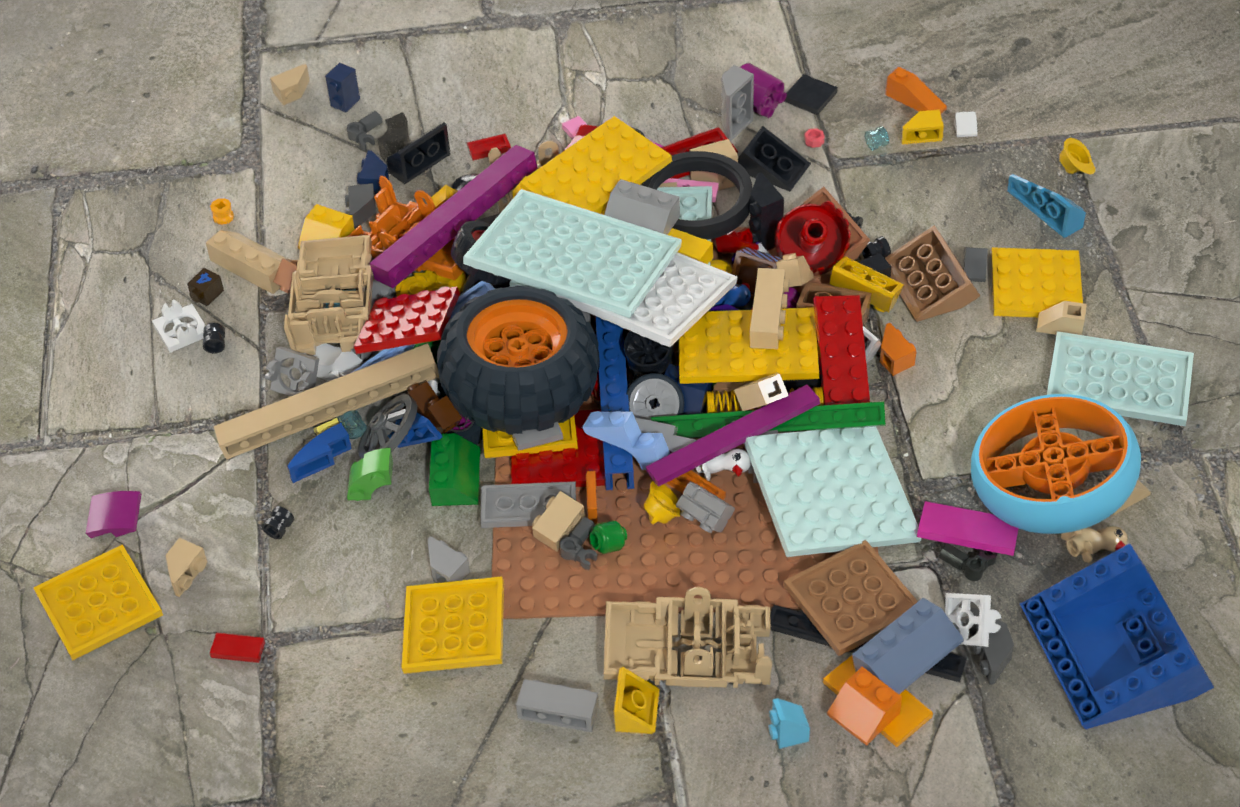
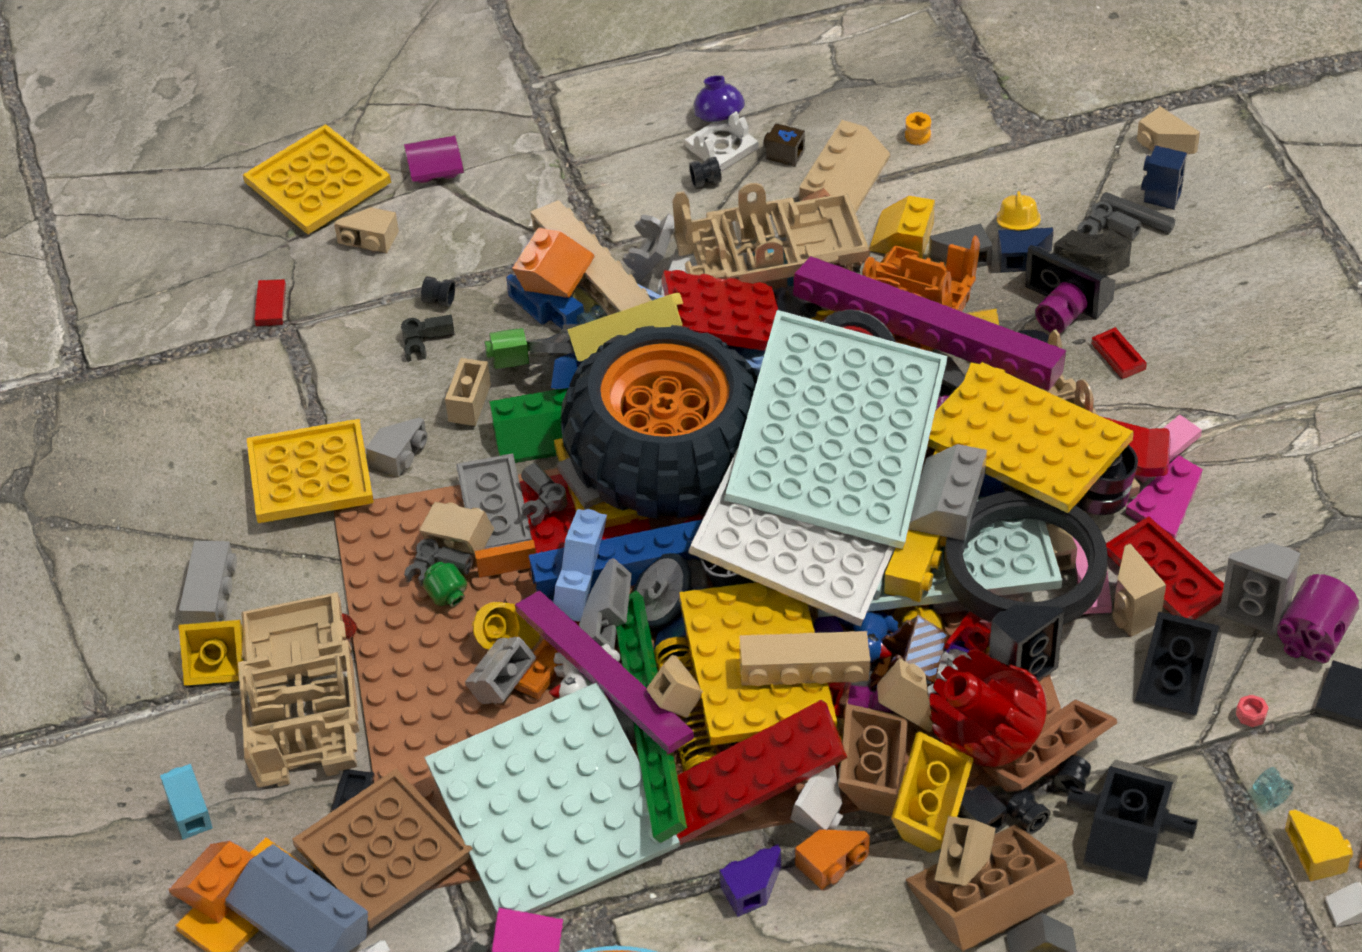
camera: 80 degrees right, 0 degrees up
none -> pearl dark grey bar [401,314,455,362]
none -> tan brick [445,358,491,426]
none -> orange slope [512,228,595,298]
none -> dark grey bar [521,463,568,526]
none -> light yellow panel [567,293,683,362]
none -> dark purple piece [693,75,745,122]
none -> dark purple slope [719,845,781,917]
none -> tan slope [935,816,996,886]
none -> yellow piece [997,191,1041,231]
none -> magenta wheel [1035,282,1087,334]
none -> black slope [1066,759,1198,882]
none -> dark grey axle [1100,192,1176,233]

